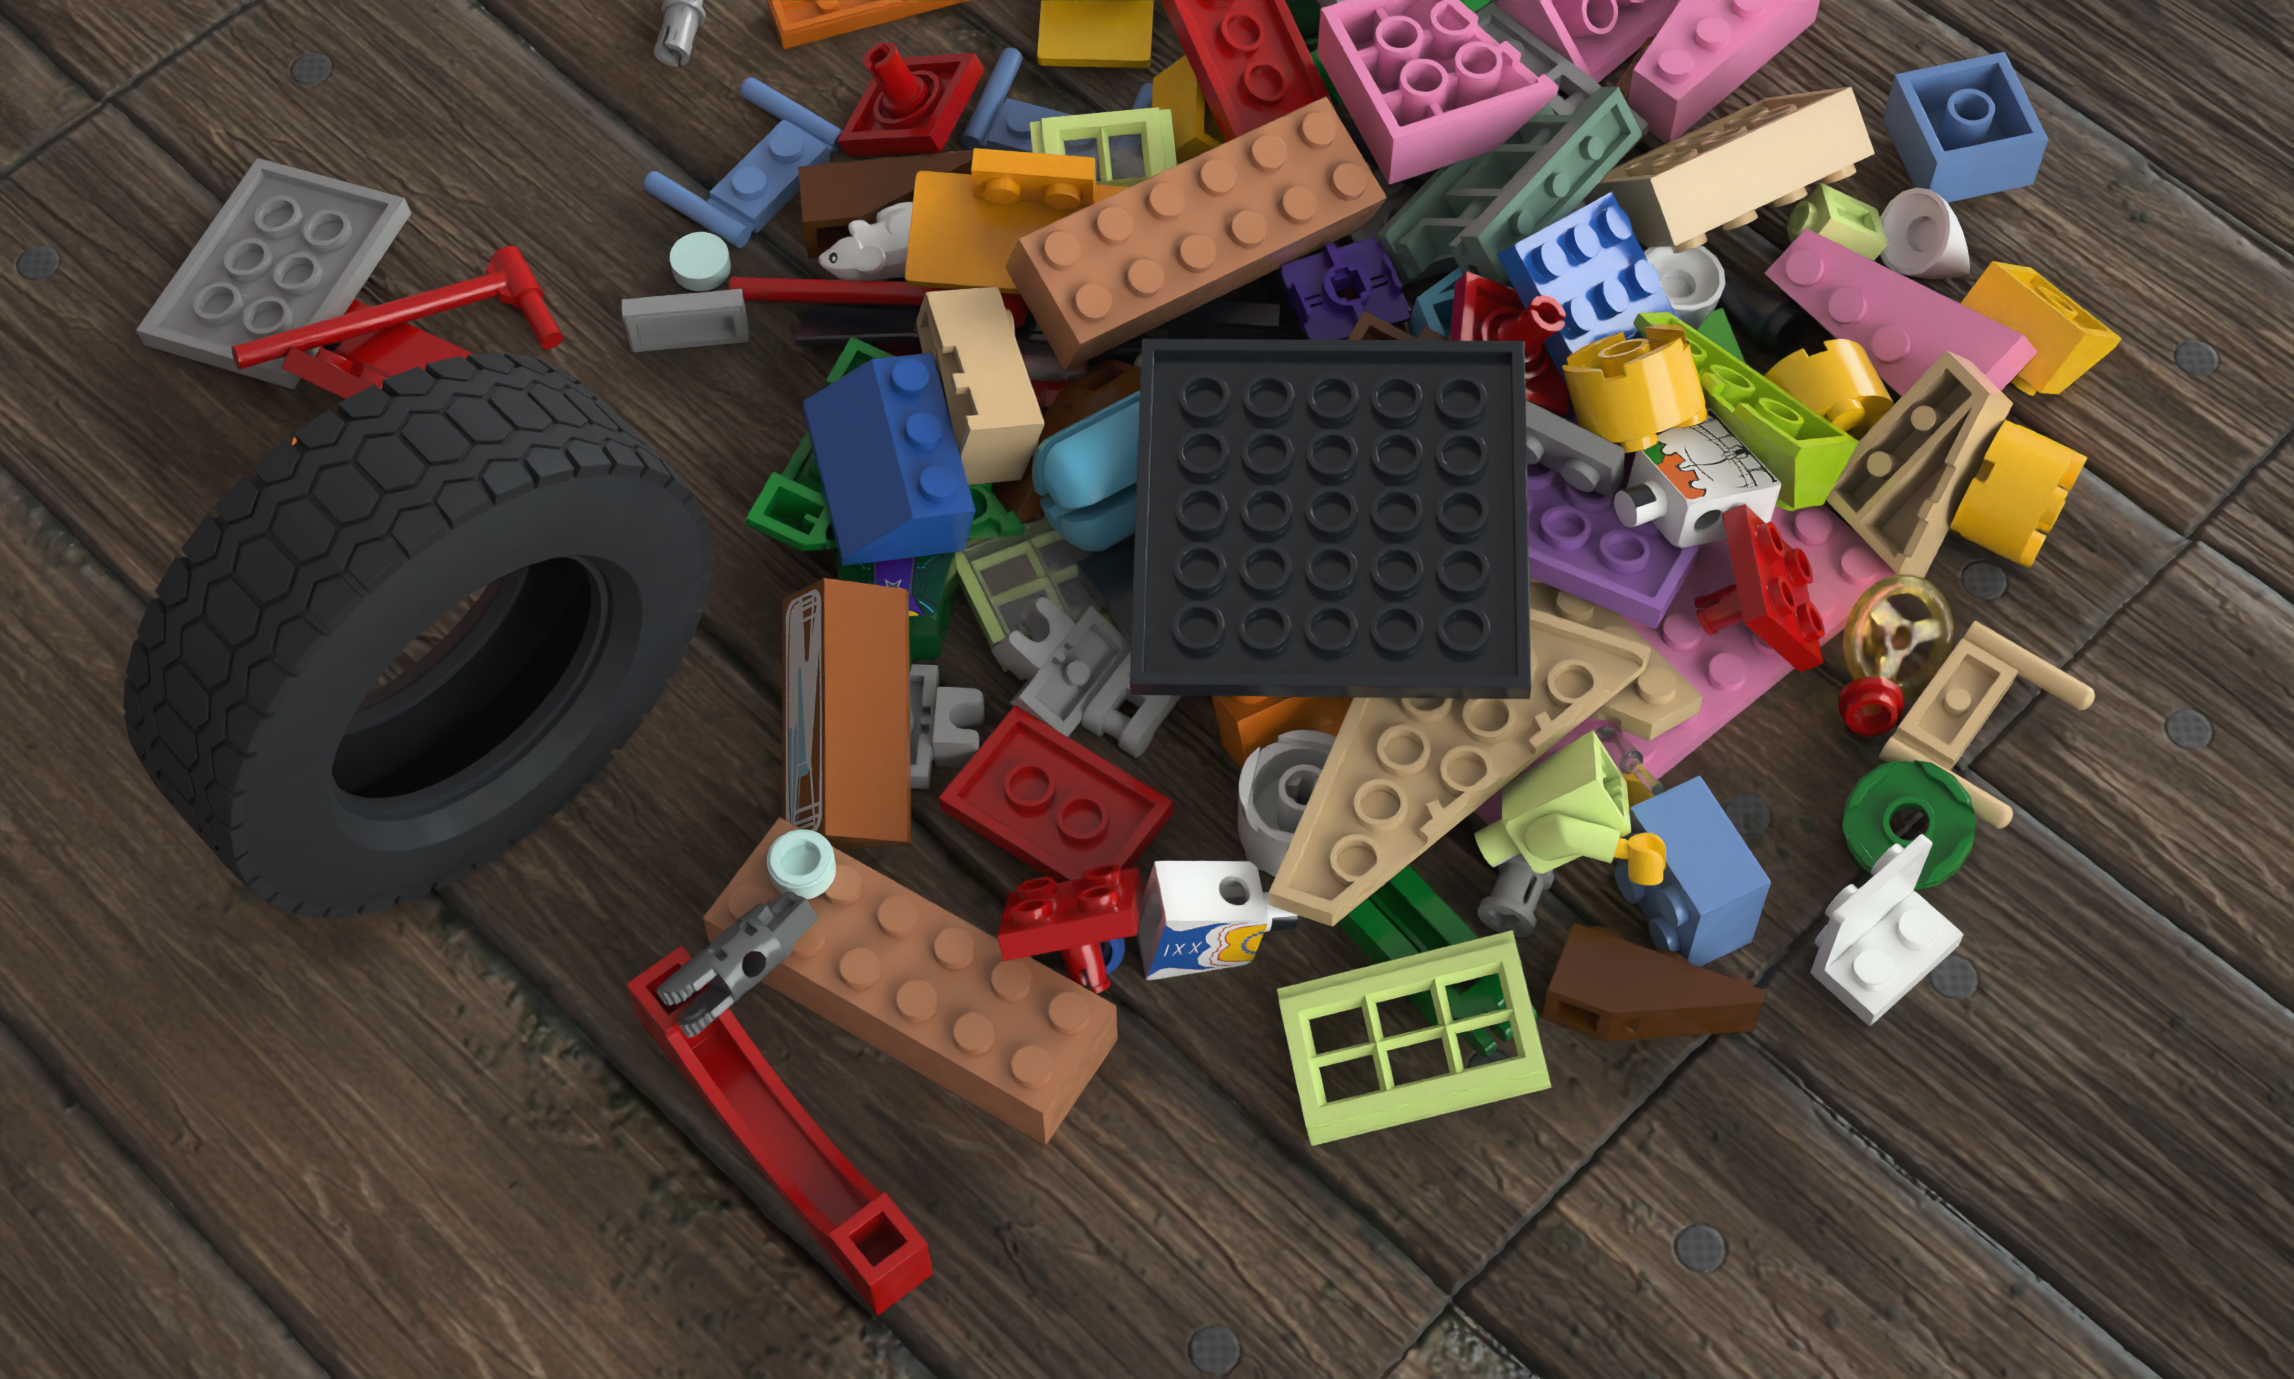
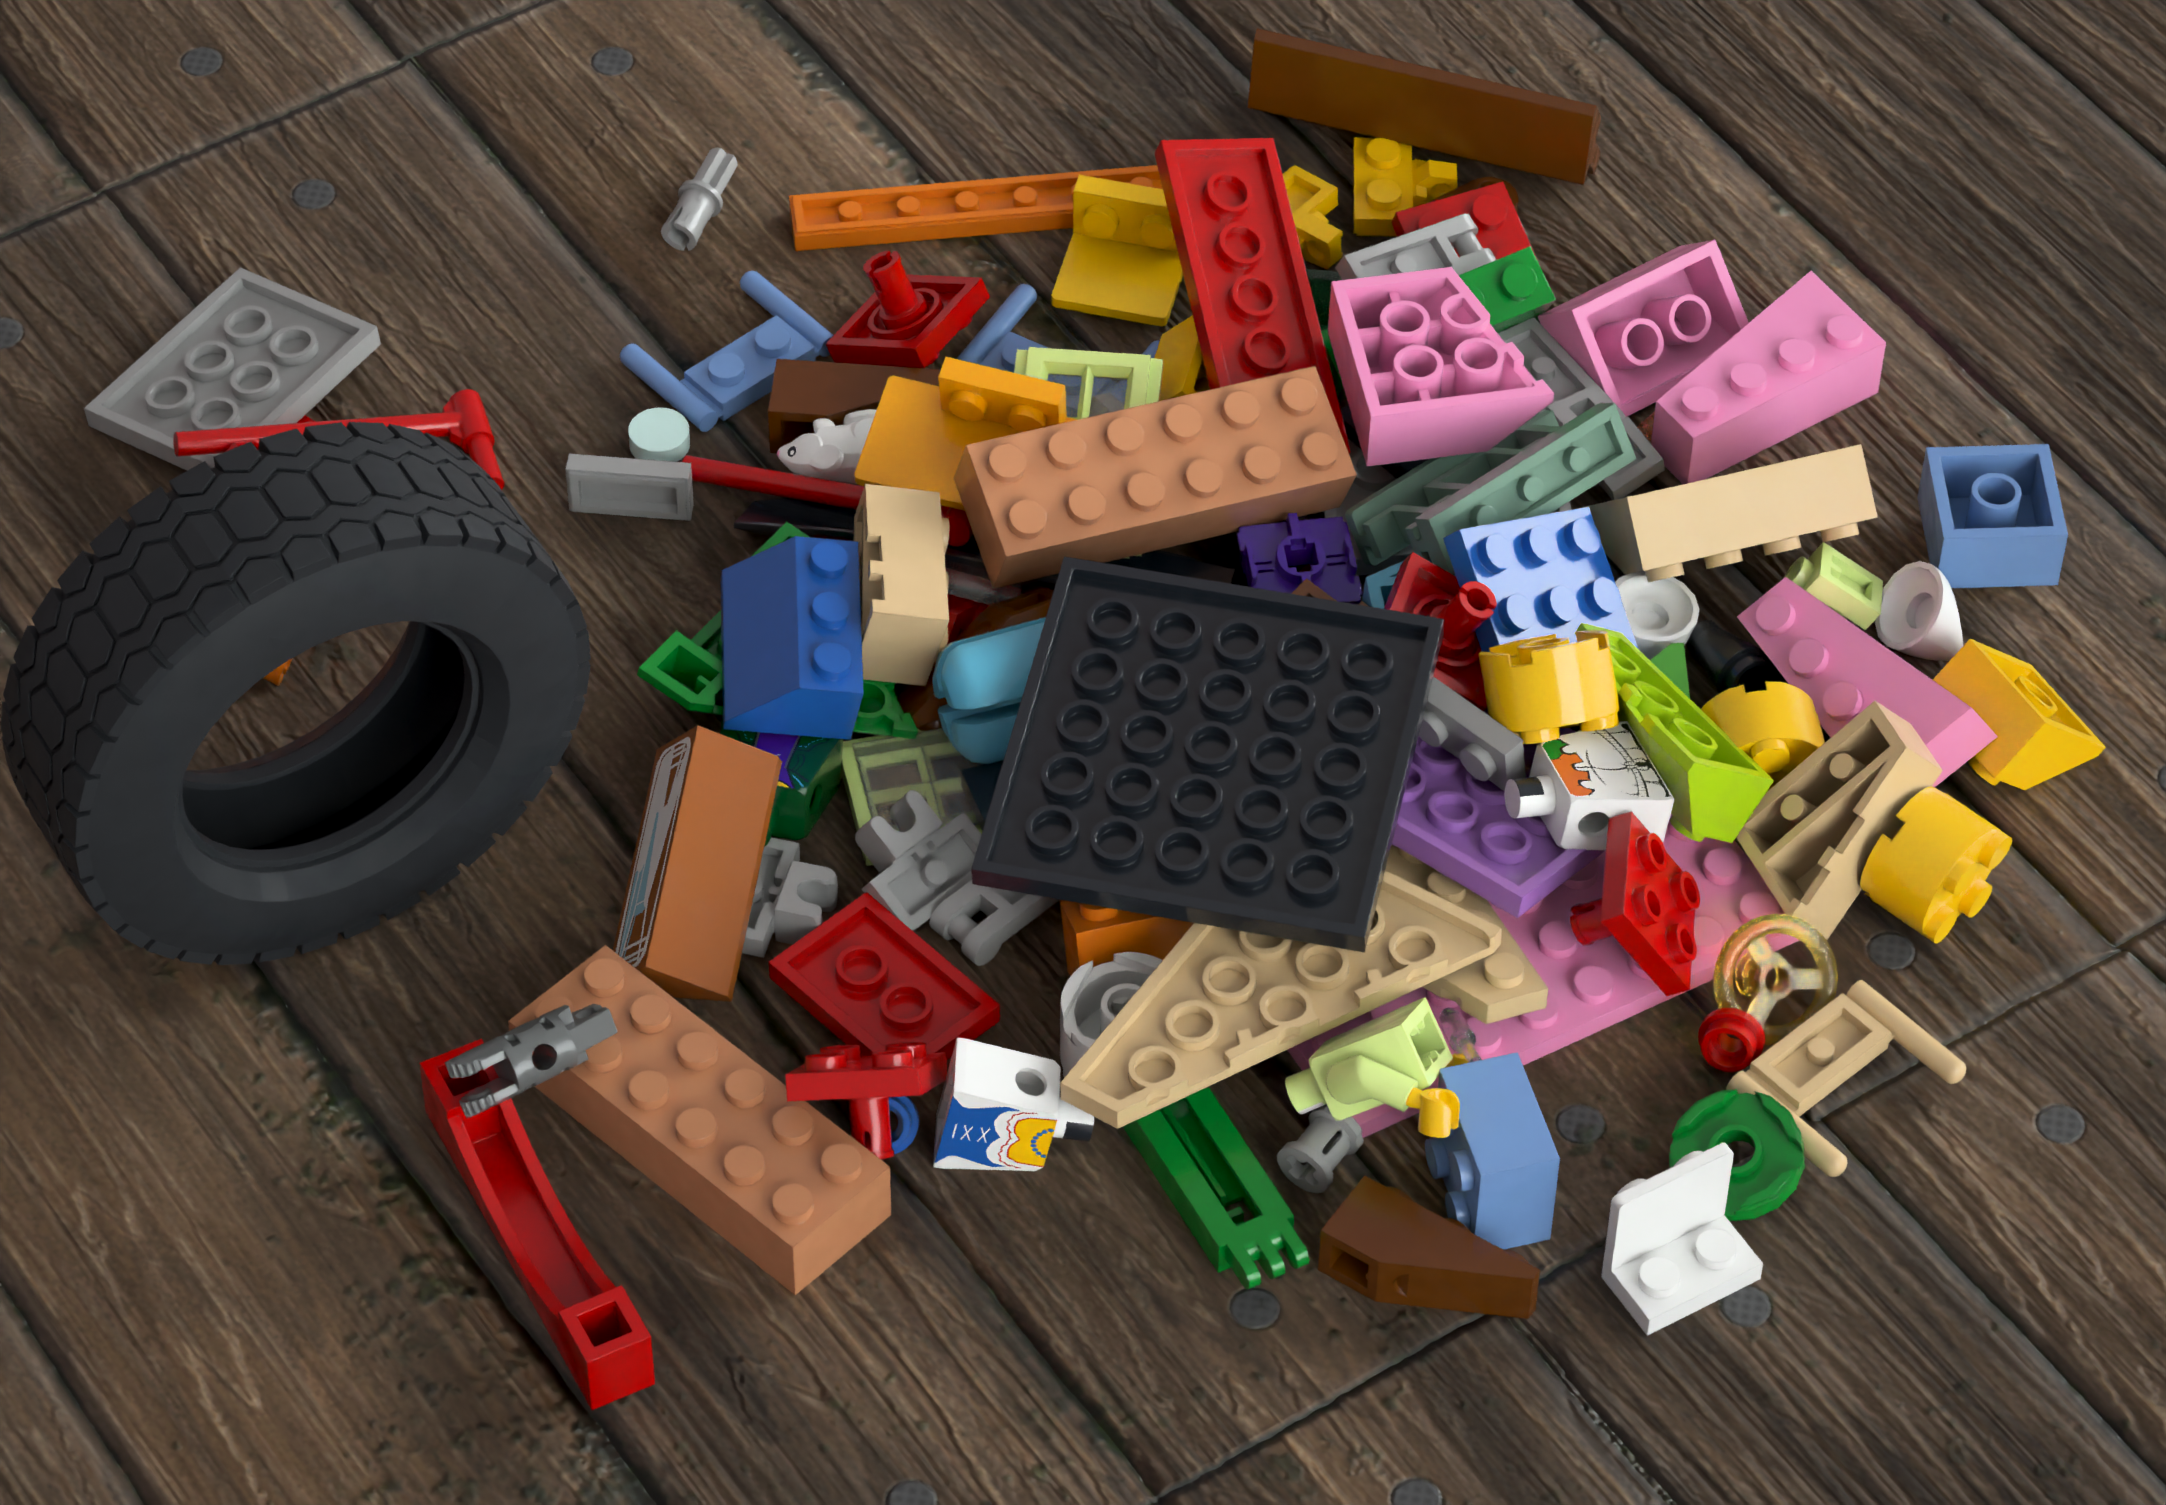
camera: 10 degrees right, 10 degrees down
light aqua tile [767,829,836,899] -> none
yellowish green piece [1277,930,1552,1146] -> none

